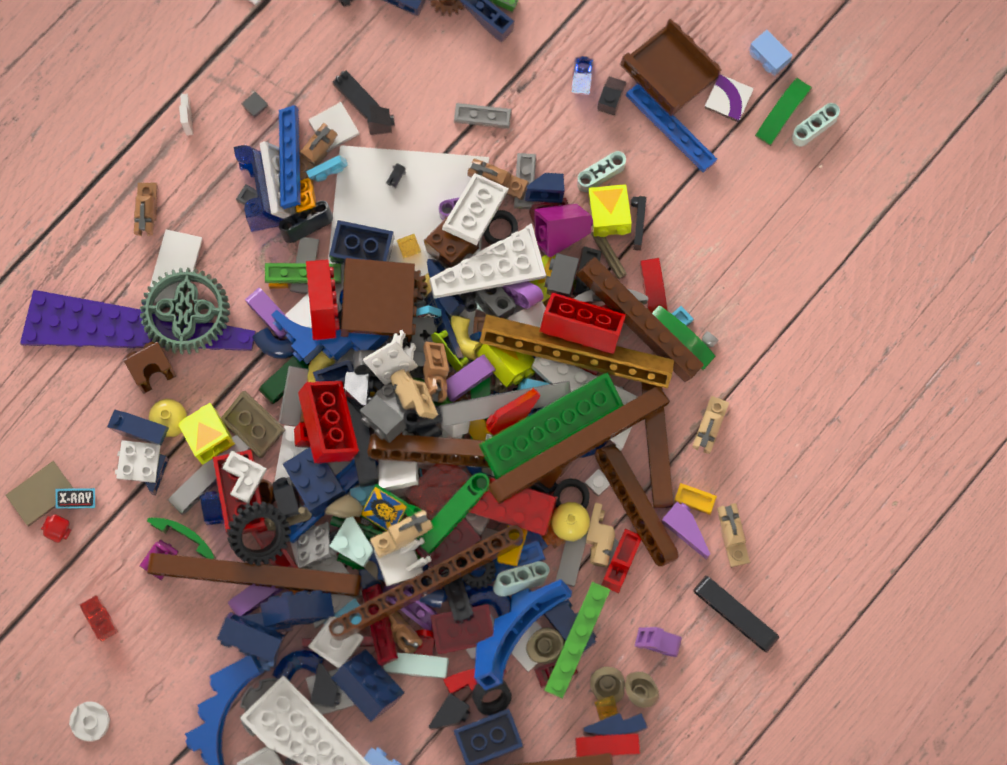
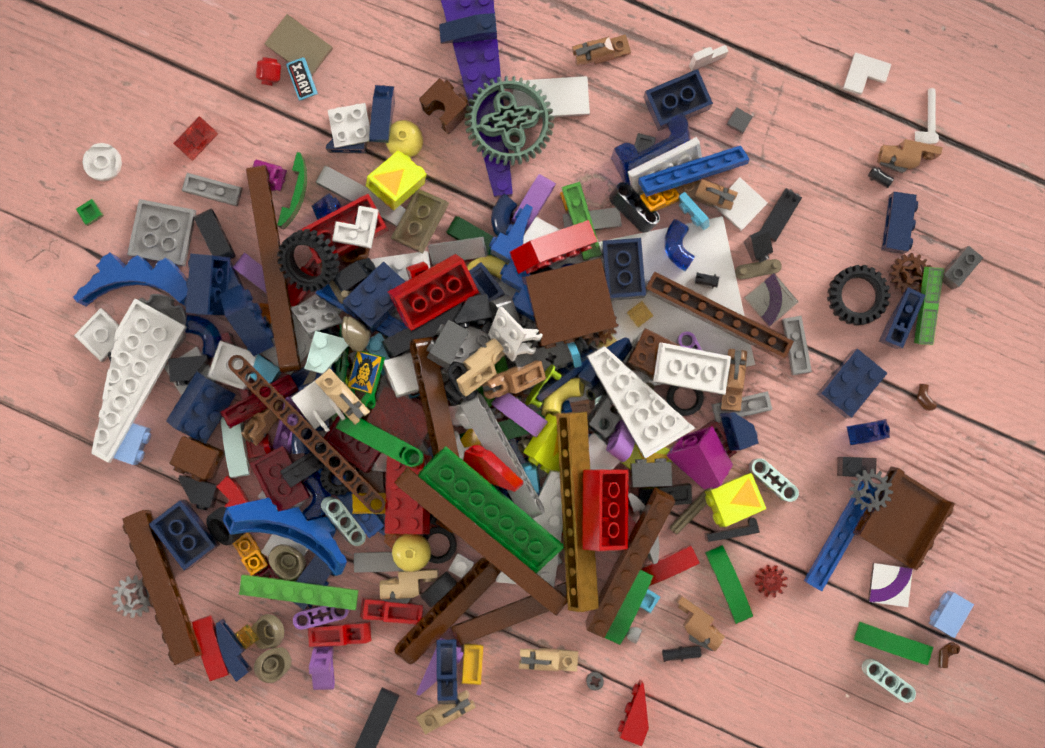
camera: 75 degrees right, 10 degrees up
none -> green plate [76,199,104,226]
none -> light grey plate [127,199,197,266]
none -> reddish brown piece [169,436,225,482]
none -> light grey tile [182,173,243,207]
none -> black beam [194,208,236,260]
none -> light orange slope [233,532,268,575]
none -> medium lavender beam [293,606,350,630]
none -> red slope [308,622,372,647]
none -> black tyre [420,572,457,607]
none -> dark blue slope [437,639,458,704]
none -> dark blue slope [439,13,497,44]
none -> dark grey bush [586,671,604,691]
none -> red slope [617,680,649,747]
none -> dark blue brick [643,69,713,131]
none -> reddish brown brick [646,271,794,360]
none -> black axle [662,646,702,662]
none -> clear blue cylinder [664,219,695,272]
none -> medium nougat plate [676,595,725,651]
none -> green slope [705,545,753,624]
none -> dark tan piece [735,259,782,280]
none -> clear smoke tile [745,273,799,327]
none -> clear red gear [754,564,788,598]
none -> dark blue brick [816,349,887,419]
none -> black tyre [827,265,891,326]
none -> dark grey gear [849,469,893,512]
none -> reddish brown arm [917,384,937,411]
none -> reddish brown arm [938,642,960,668]

